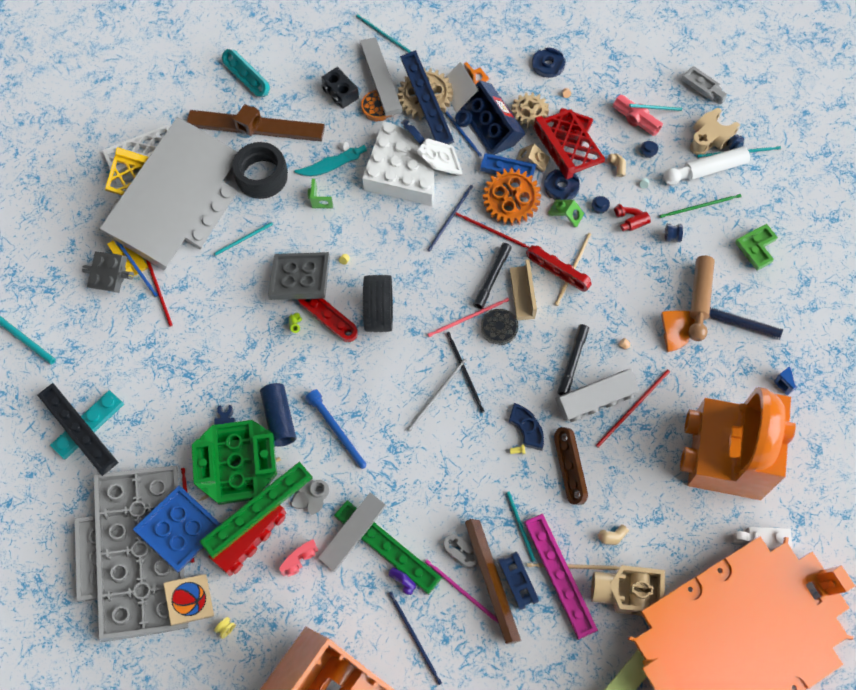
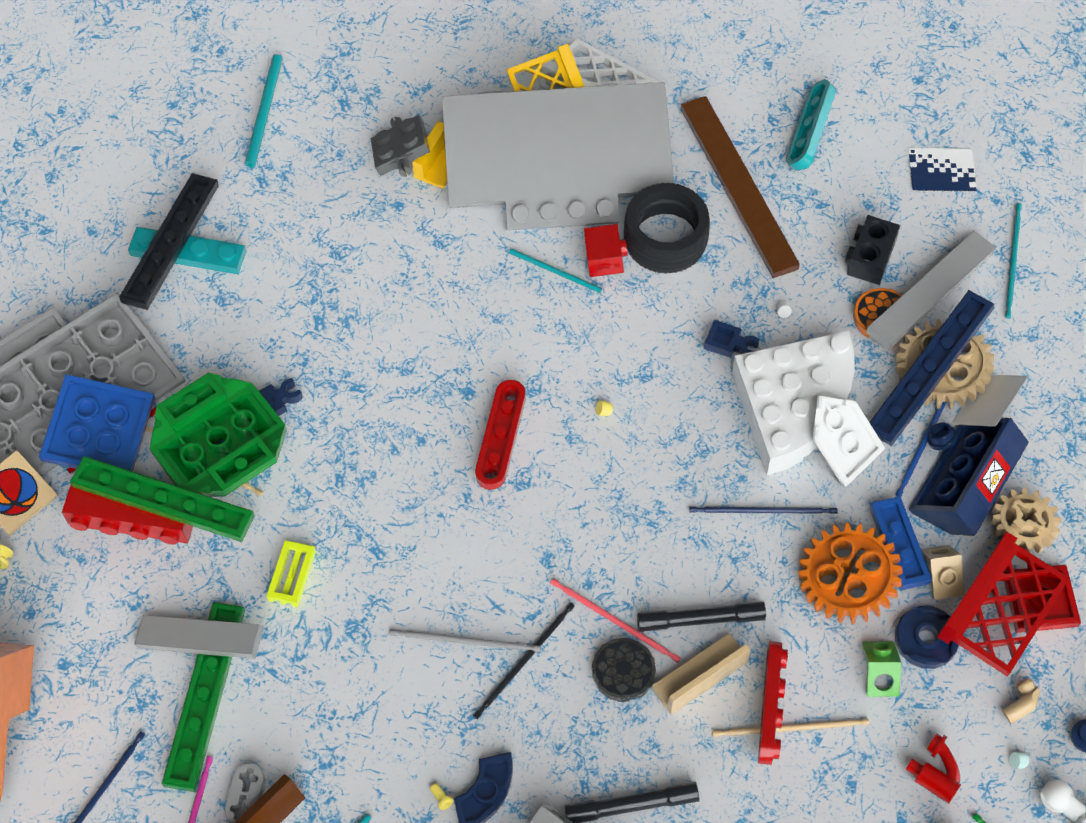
camera: 60 degrees right, 5 degrees down
blue piece [115,240,158,297] -> none
red axle [145,259,173,327] -> none
reddish brown brick [233,104,262,136] -> none
dark blue piece [260,383,297,447] -> none
dark grey plate [268,252,330,300] -> none
coral slope [279,539,319,577] -> none
lime arm [289,312,302,333] -> none
light grey plate [291,479,329,515] -> none
teal sword [294,145,367,176] -> none
blue piece [305,389,366,469] -> none
bright green bracket [308,178,333,209] -> none
black tyre [363,275,393,332] -> none
dark purple arm [388,568,416,595] -> none
dark blue tile [401,119,425,145] -> none
red piece [455,212,529,249] -> none
orange bracket [464,62,489,85] -> none
dark blue plate [592,196,610,214] -> none
none -> neon yellow tile [266,540,316,607]
none -> red head [584,224,628,277]
none -> dark blue plate [704,320,760,358]
none -> sticker [909,148,977,191]

